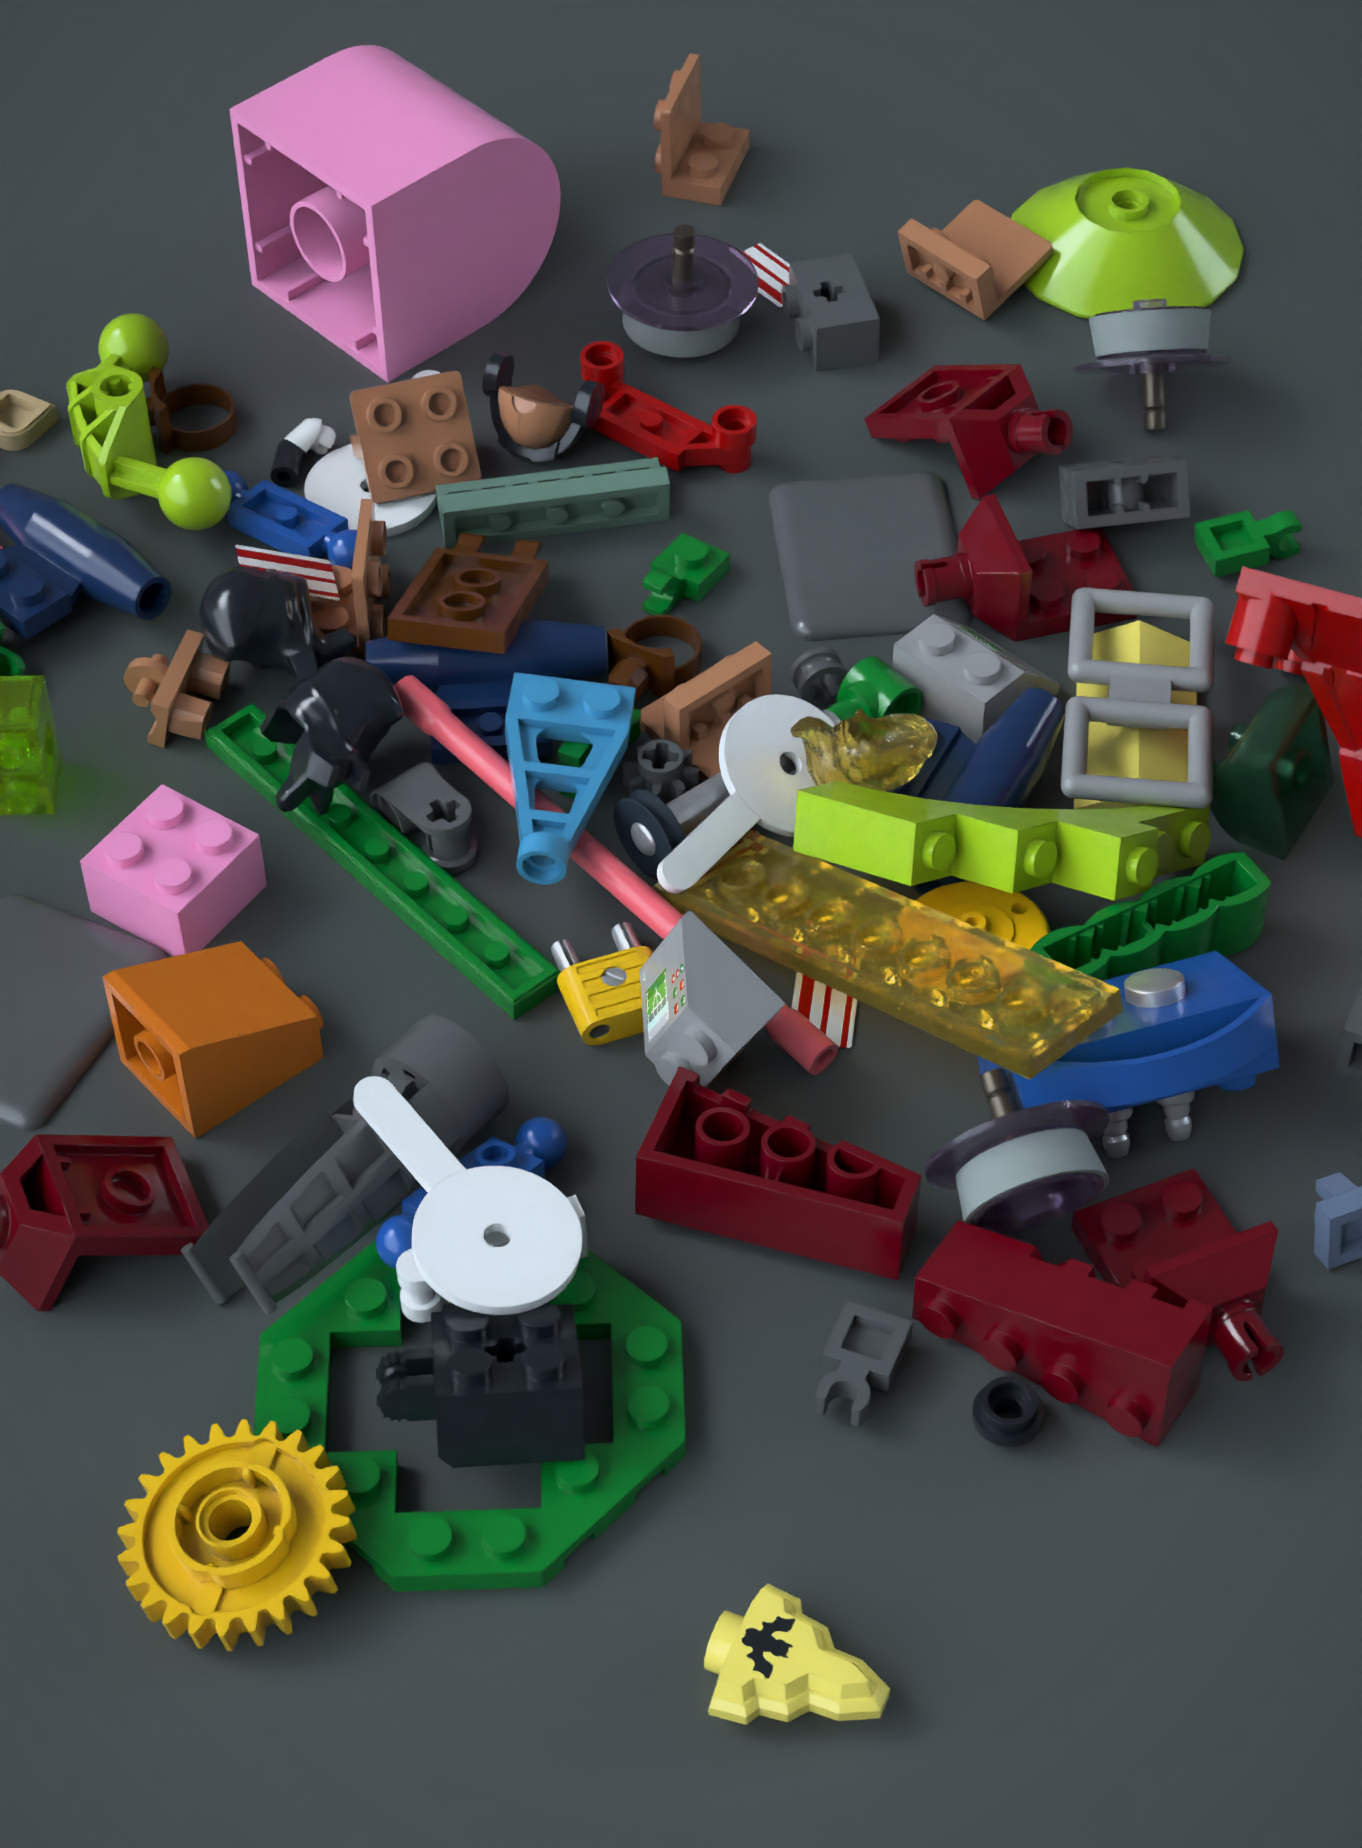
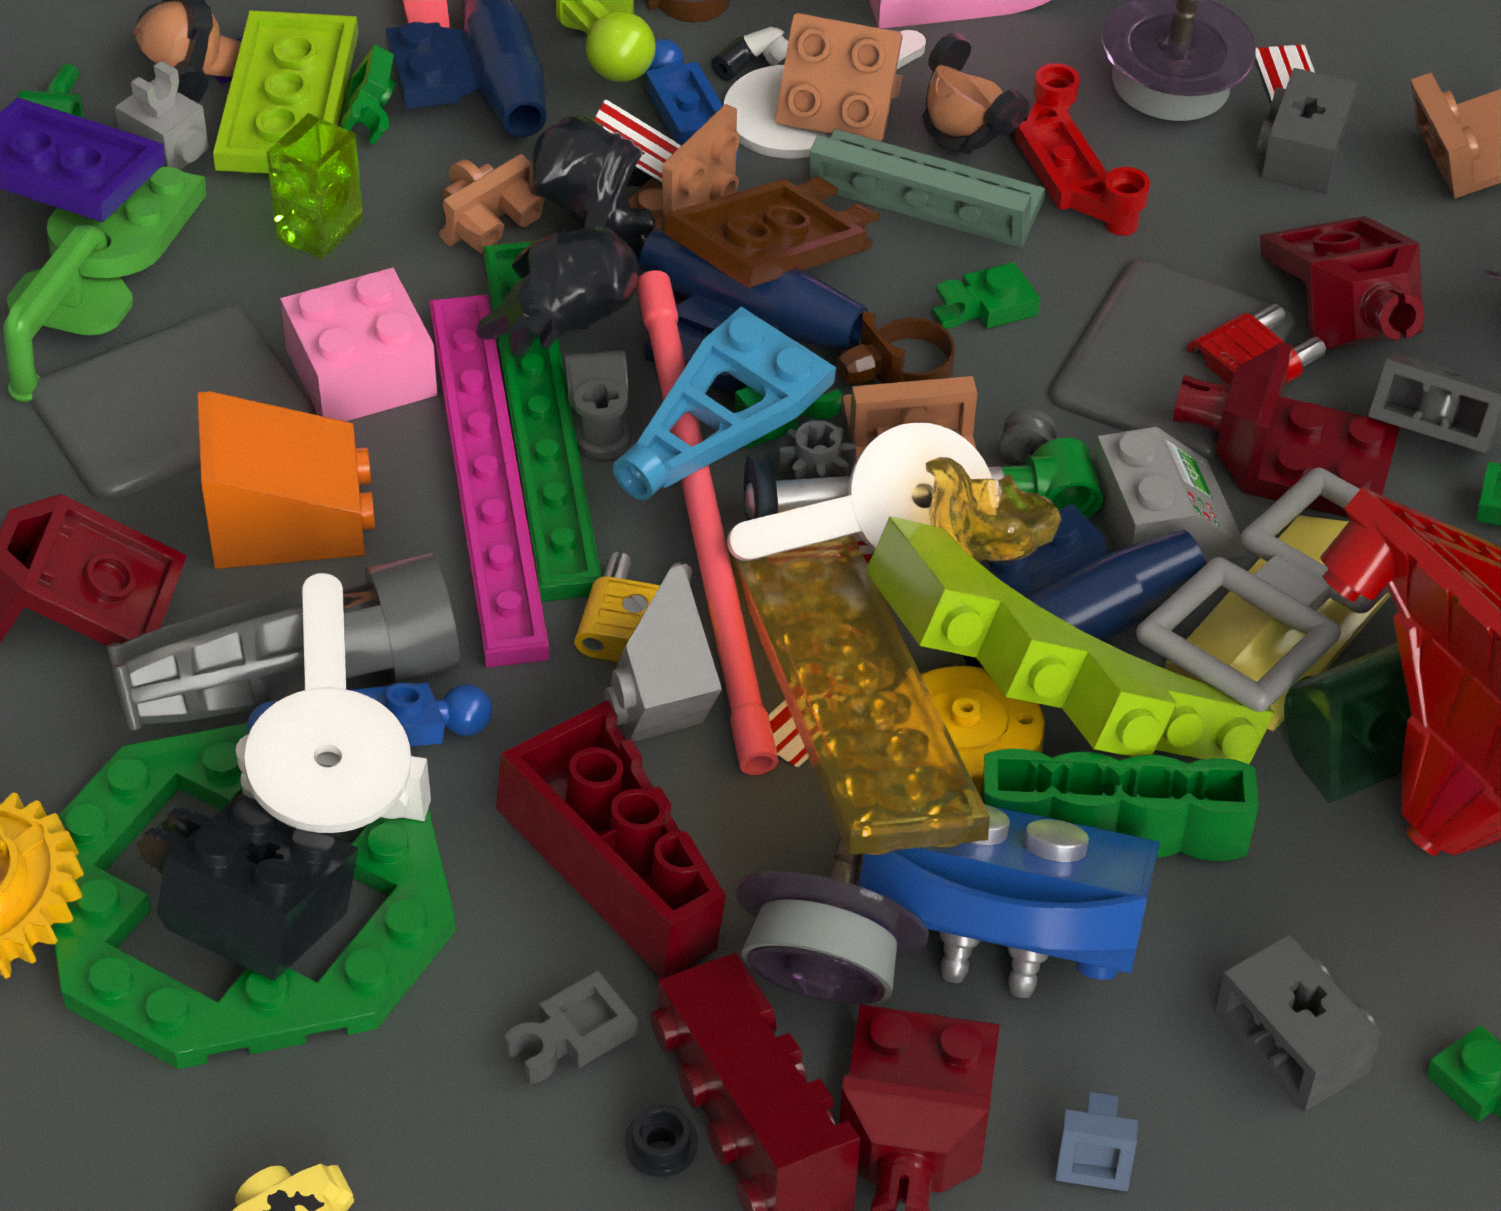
camera: 30 degrees right, 0 degrees up
none -> dark pink tile [429,295,549,668]
none -> red piece [1187,304,1326,385]

